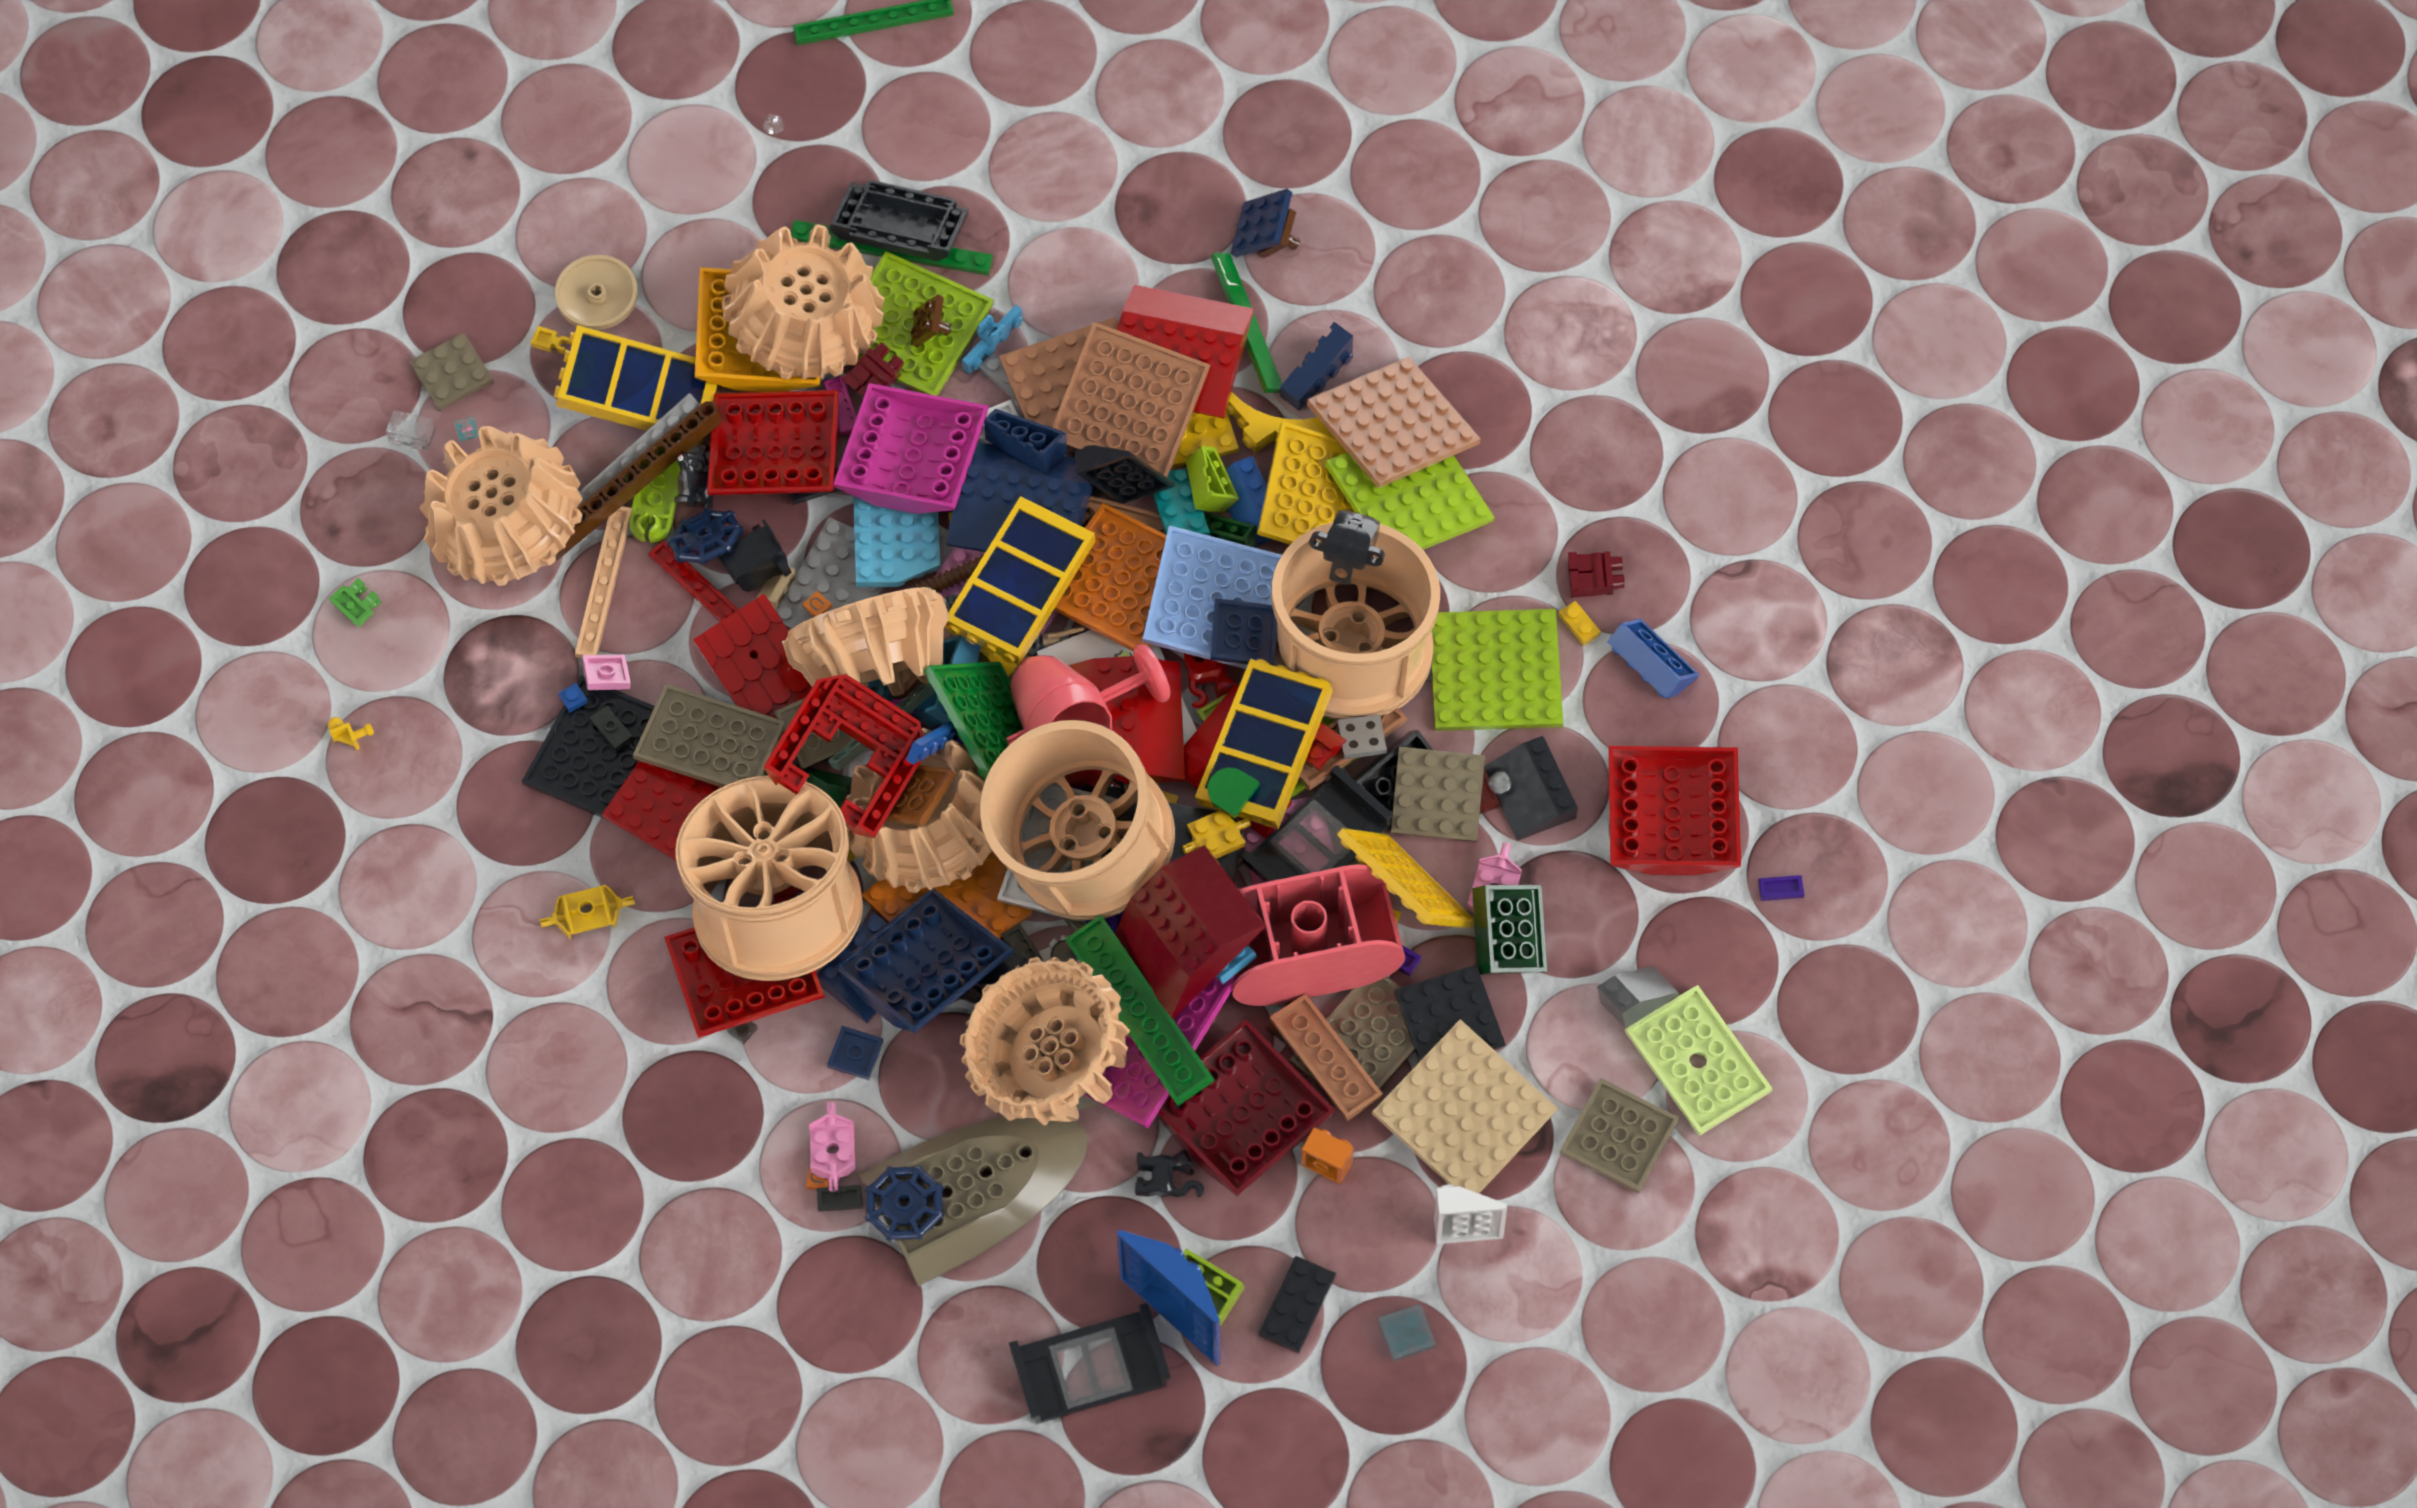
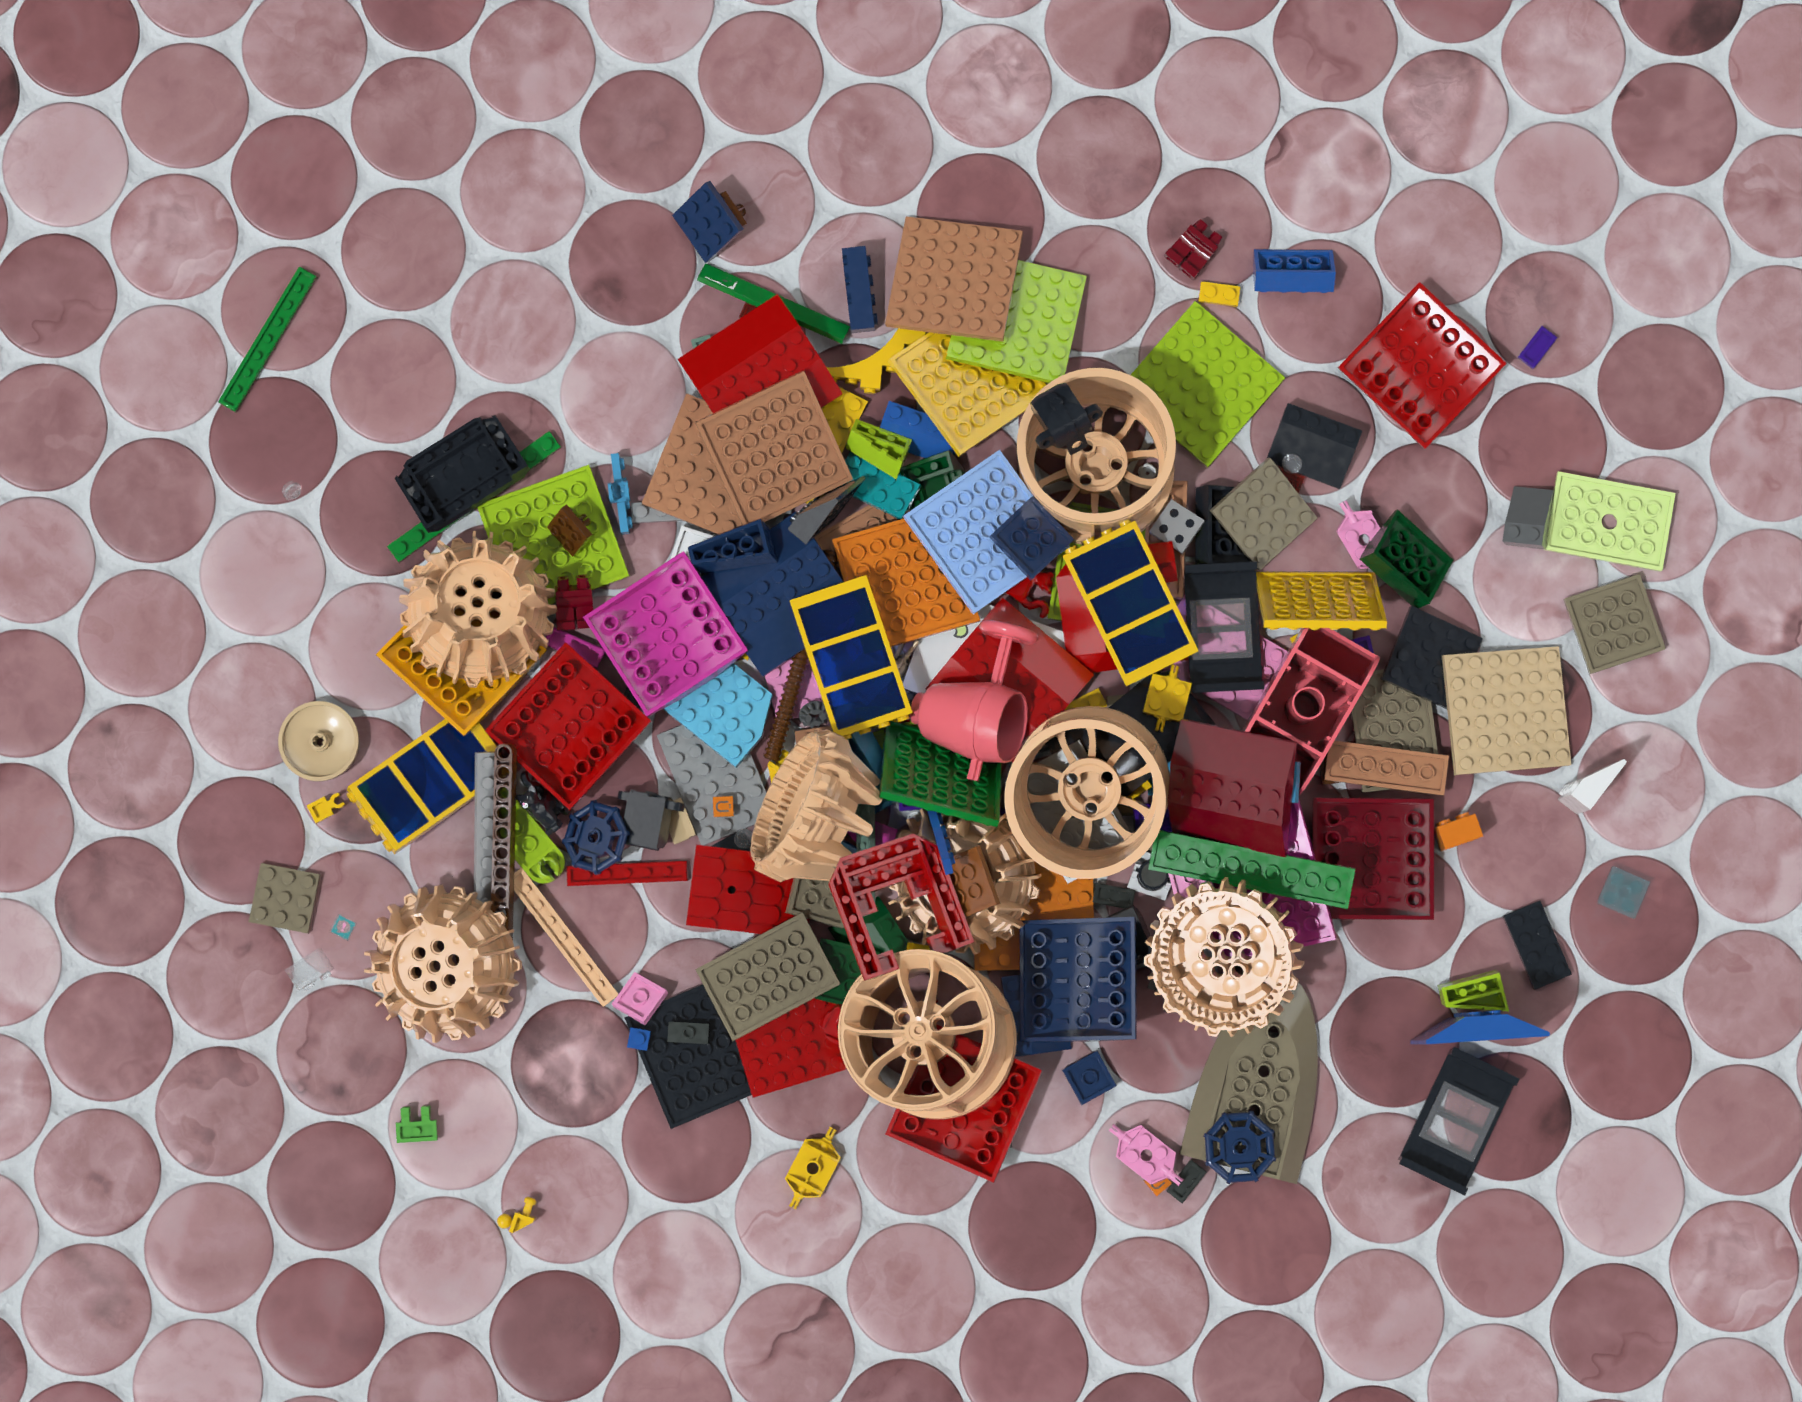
camera: 50 degrees left, 20 degrees up
black animal [1135,1150,1204,1197] -> none
green tile [1208,768,1260,819] -> none

